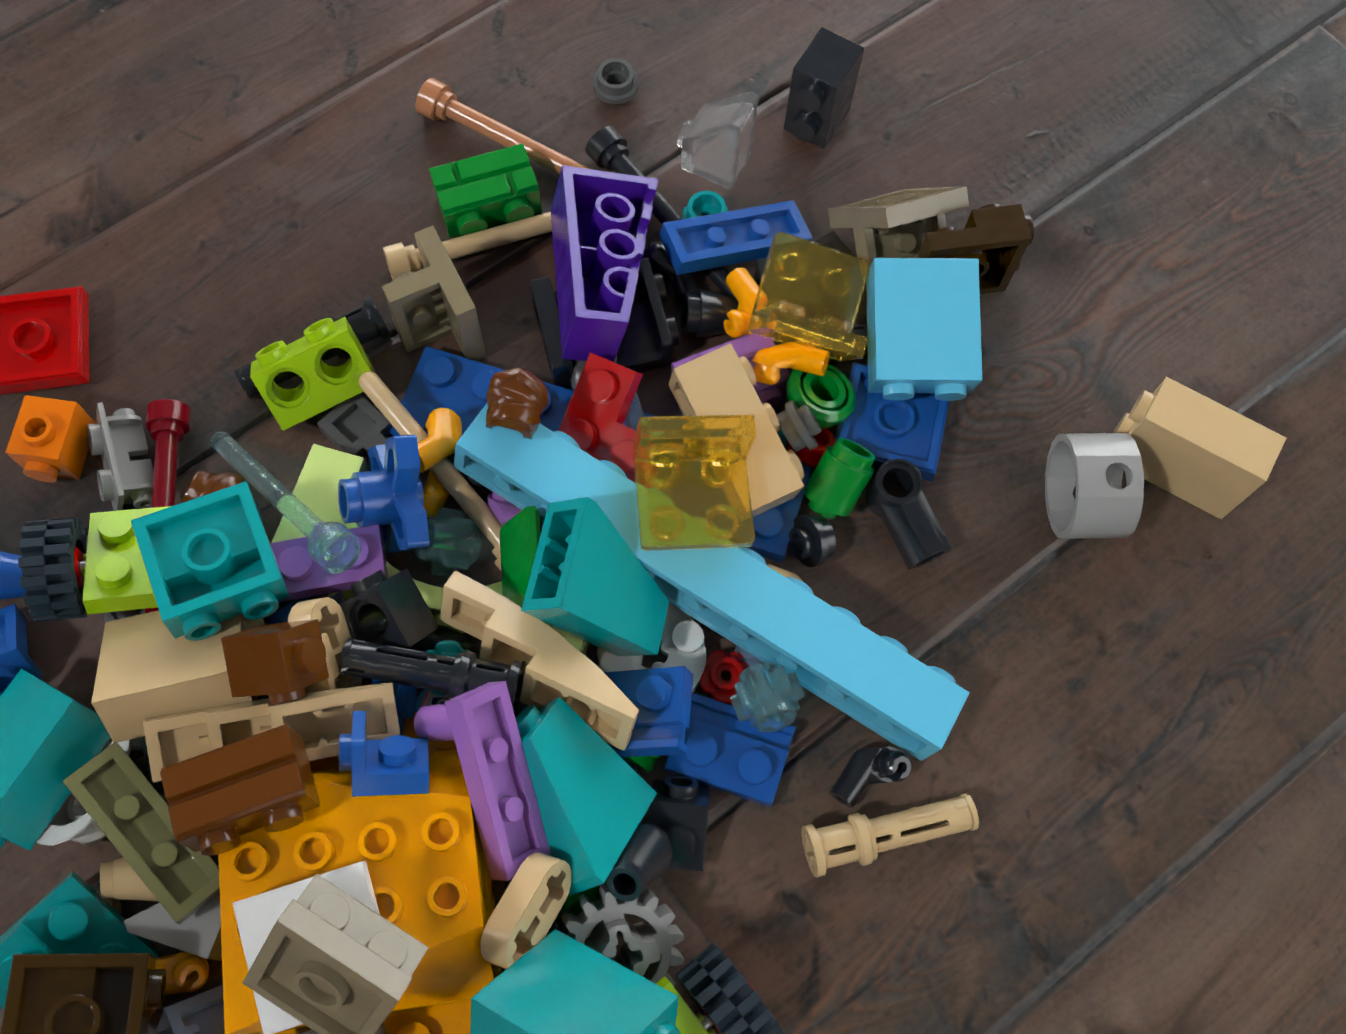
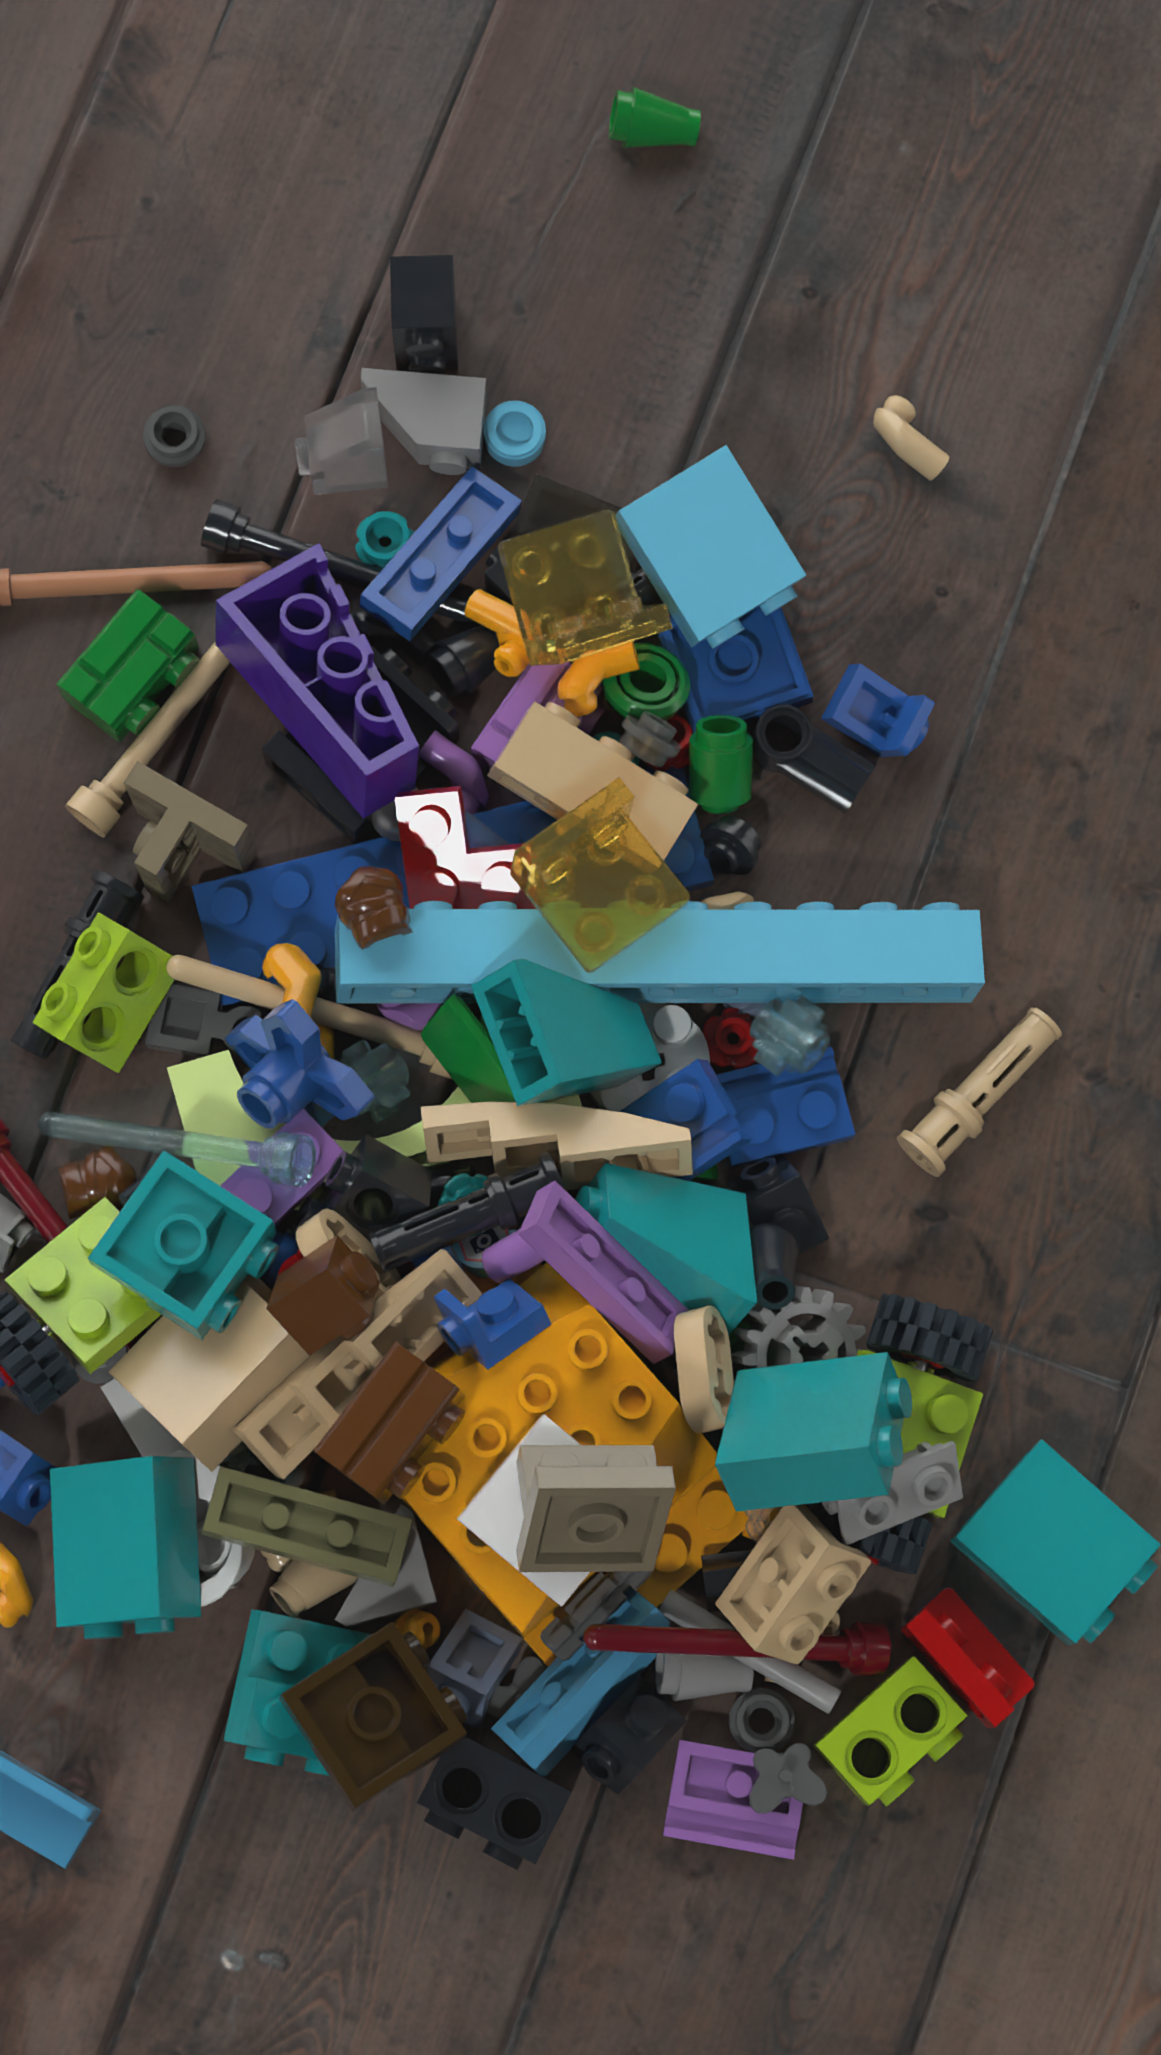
camera: 30 degrees left, 10 degrees up
dark tan bracket [828,186,969,278] -> none
black arm [829,746,912,808] -> none
dark brown plate [918,204,1034,294] -> none
light grey piece [1045,433,1144,539] -> none
tan brick [1113,376,1287,520] -> none
none -> light grey slope [361,368,487,475]
none -> medium lavender arm [418,730,489,817]
none -> medium azure tile [484,401,546,467]
none -> green cone [608,86,701,148]
none -> blue bracket [821,663,935,757]
none -> tan arm [873,395,949,481]

